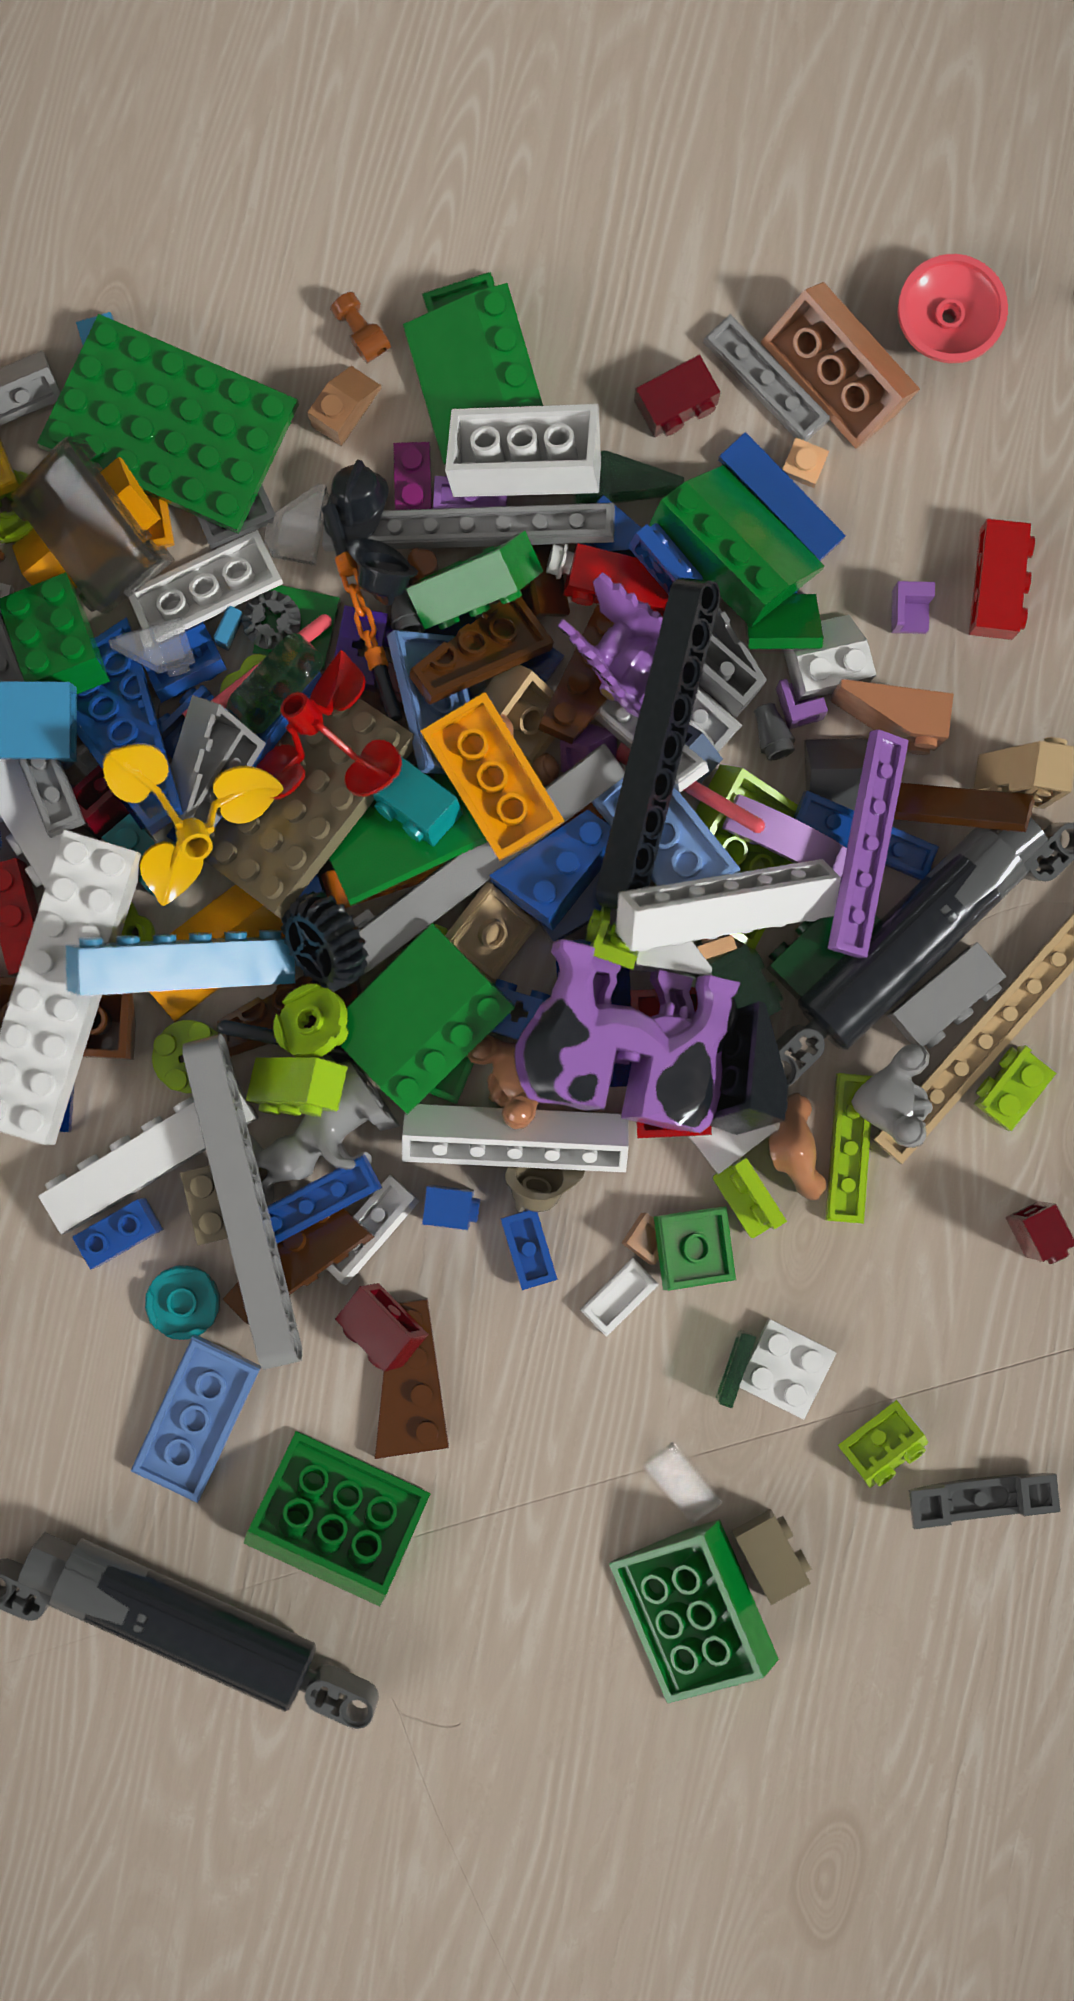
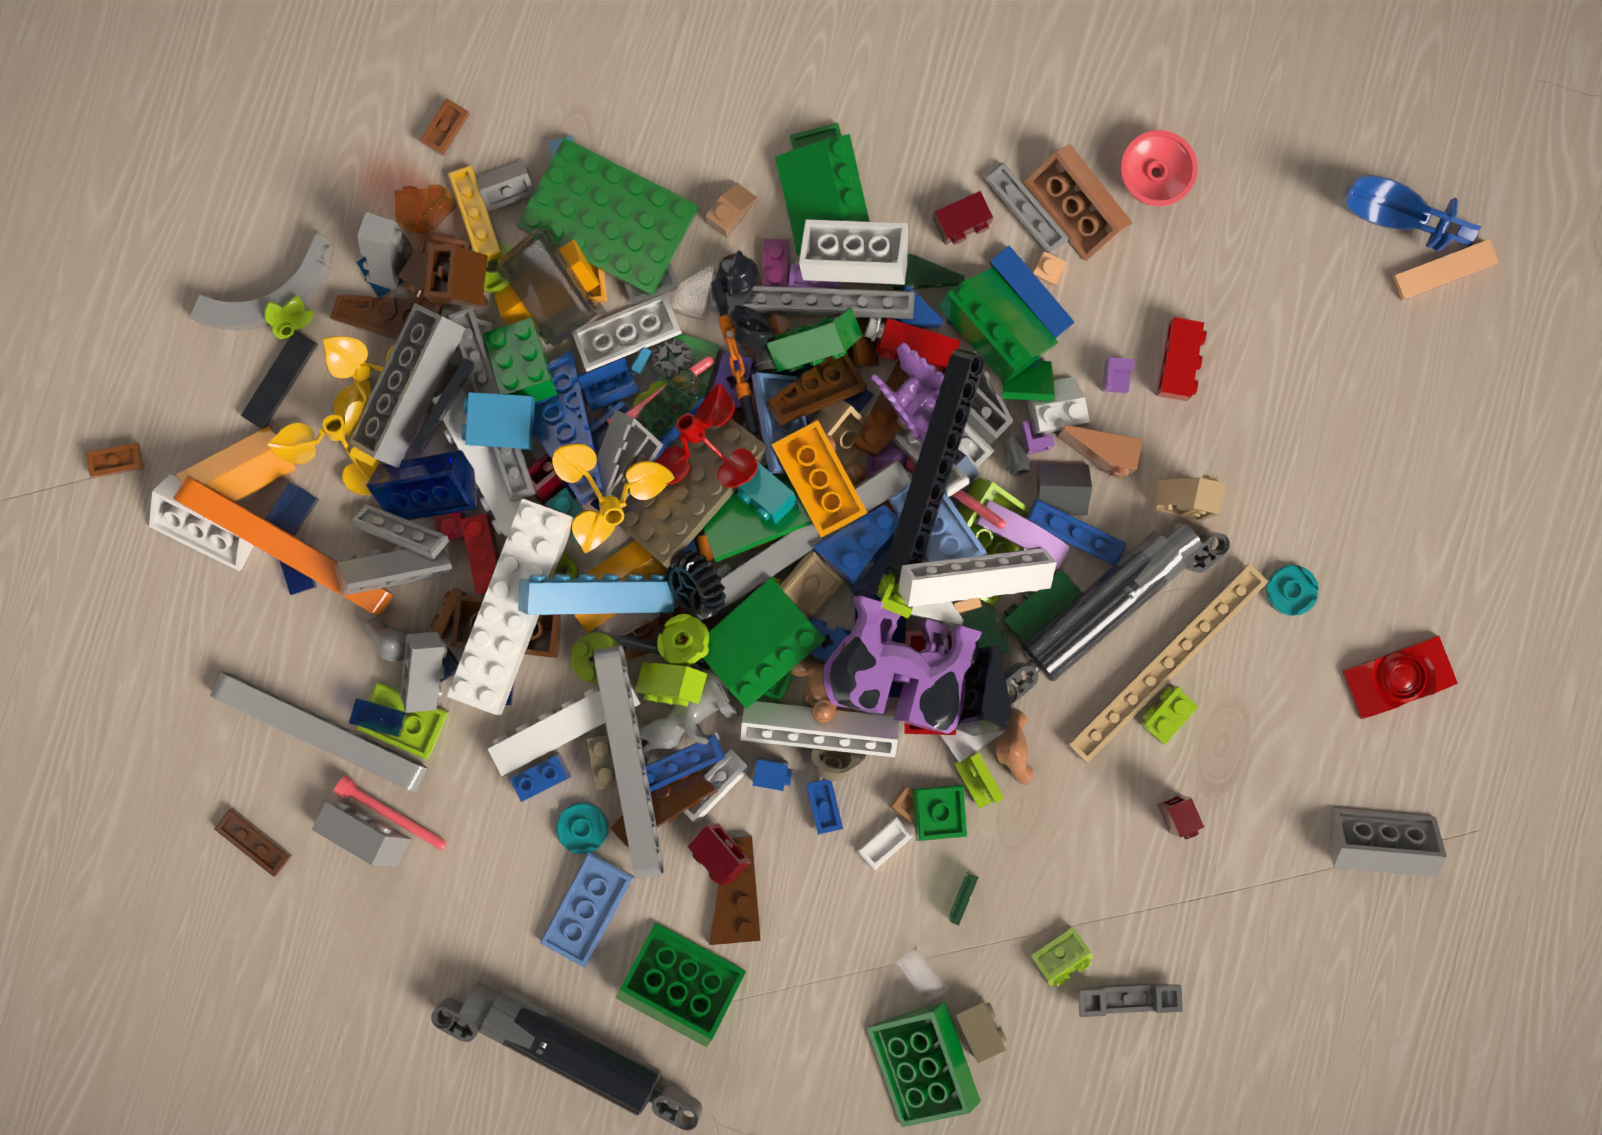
camera: 10 degrees right, 0 degrees up
clear slope [109,617,195,677] -> none
dark orange leg [330,292,391,364] -> none
blue bracket [628,523,703,595] -> none
white plate [736,1318,837,1420] -> none
lime tile [825,1073,872,1224] -> none
medium lavender plate [828,729,909,958] -> none
light grey head [851,1044,933,1148] -> none
light grey brick [887,942,1006,1049] -> none
reddish brown tile [894,783,1034,832] -> none

